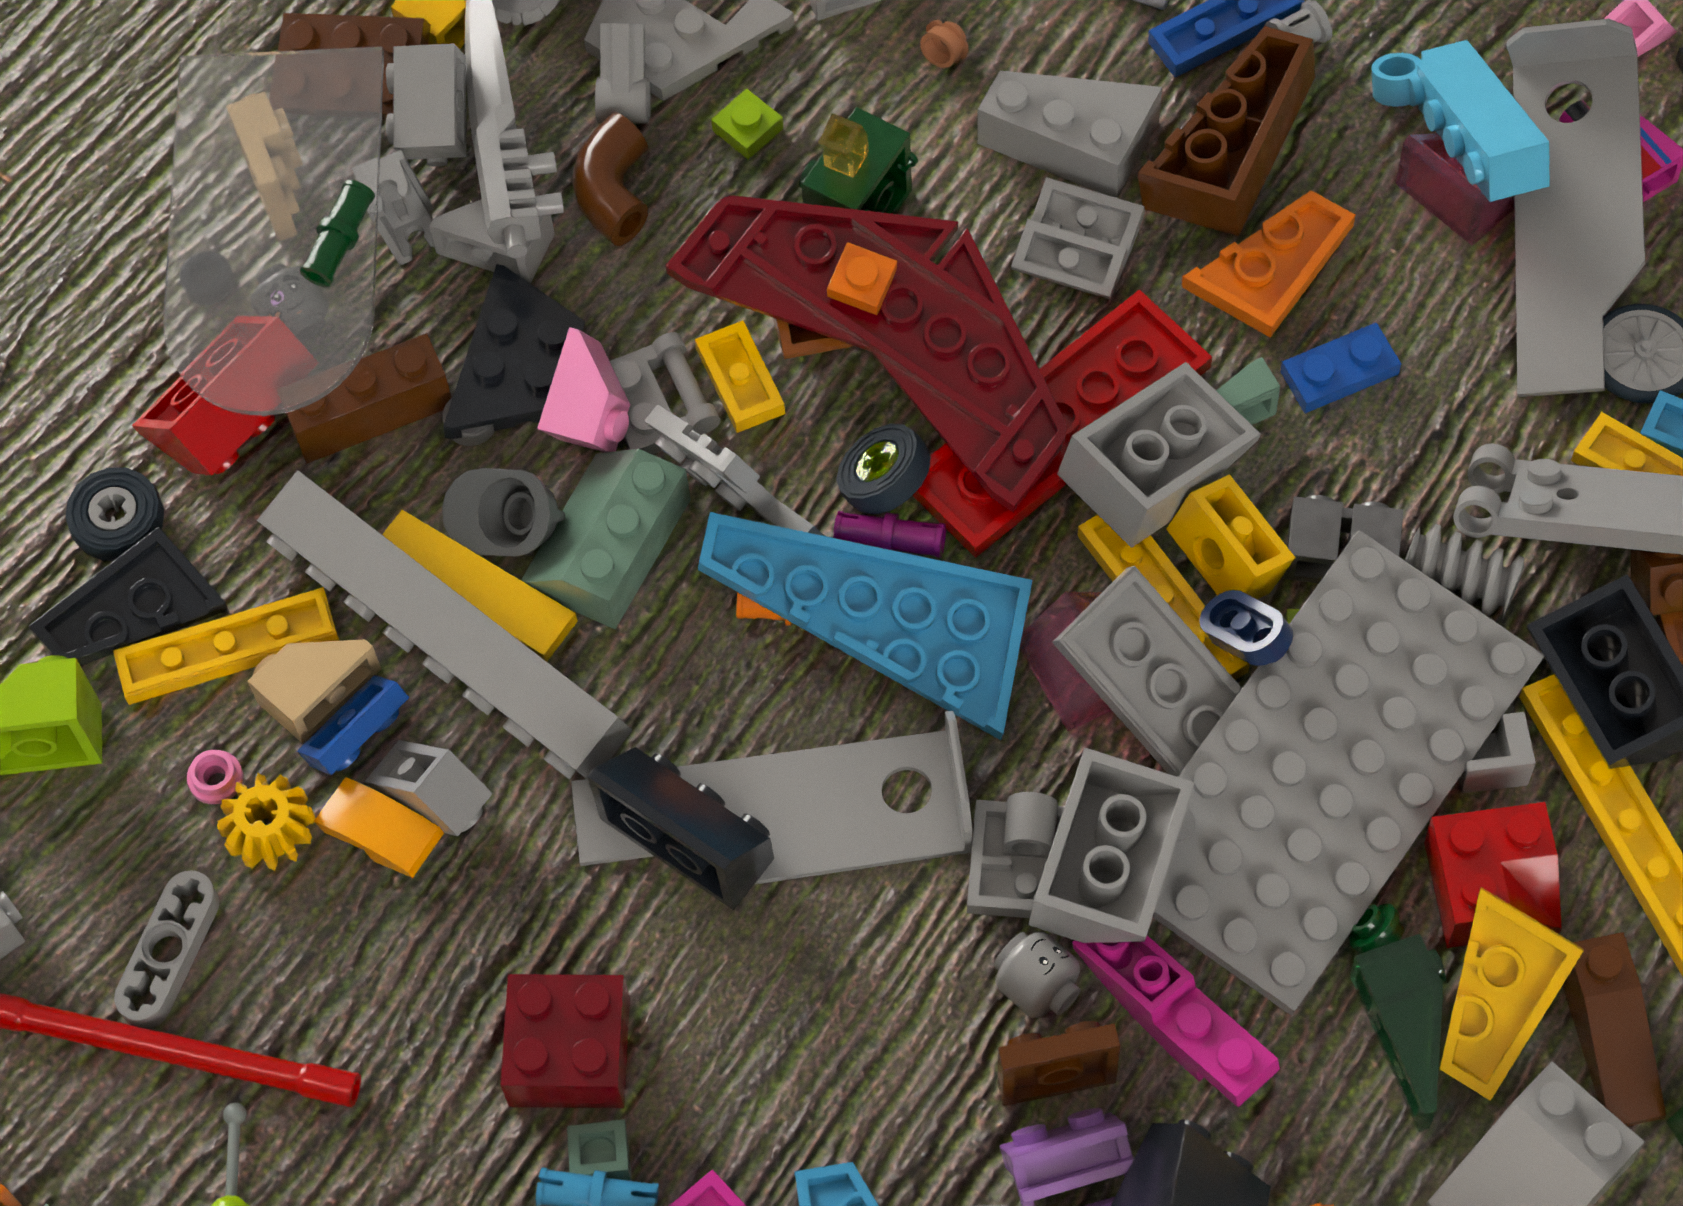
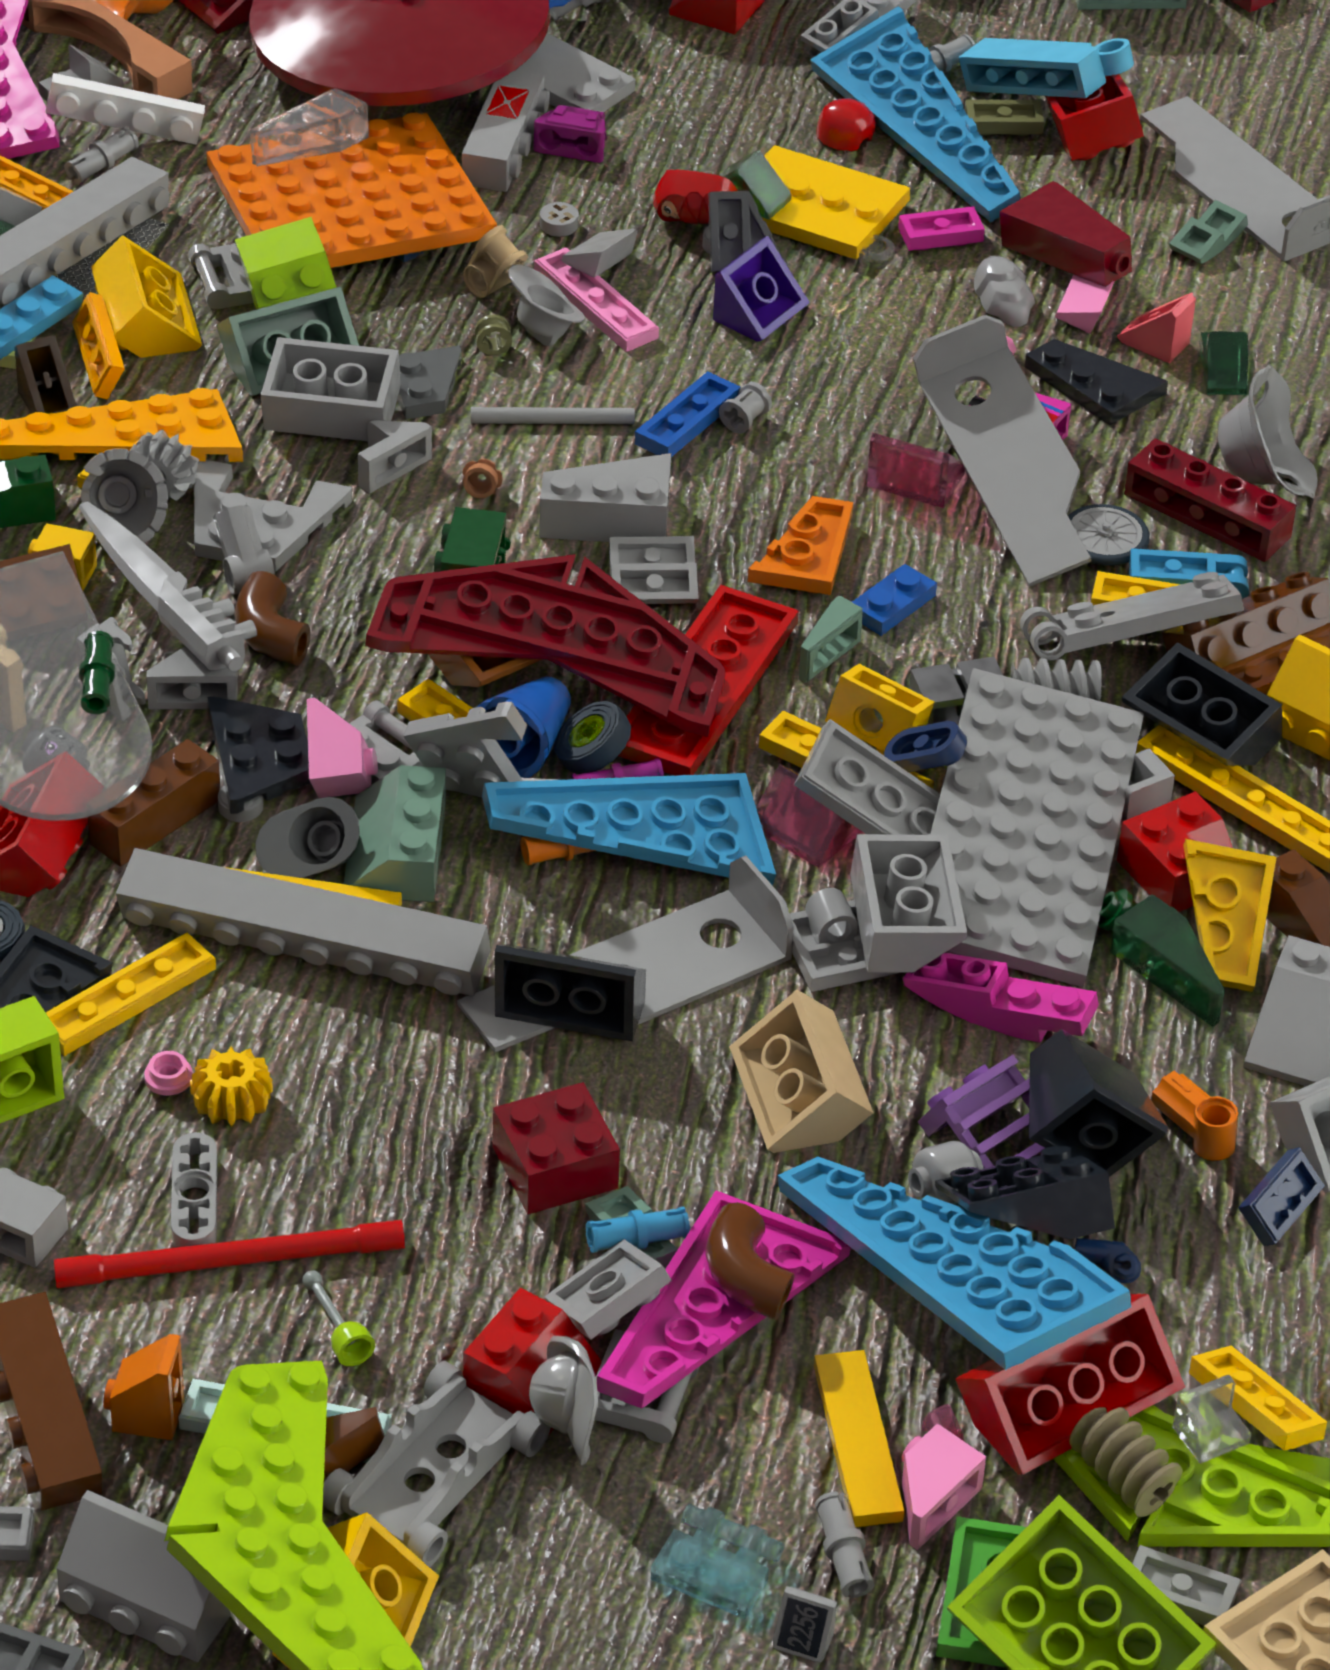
camera: 30 degrees left, 20 degrees down
tan slope [248,639,381,744] -> none
blue plate [297,675,410,775] -> none
light orange slope [314,777,444,878] -> none
light grey slope [365,740,493,836] -> none
light grey brick [386,44,466,166] -> none
lime plate [711,88,784,159] -> none
clear yellow piece [818,113,868,178] -> none
orange plate [827,242,897,315] -> none
light grey head [993,932,1081,1018] -> none
reddish brown plate [998,1021,1120,1106] -> none
light grey slope [1057,362,1261,548] -> none
reddish brown wedge [1138,26,1315,236] -> none
medium azure hinge [1371,40,1550,202] -> none
none -> blue cone [476,676,571,778]
none -> tan slope [729,990,874,1153]

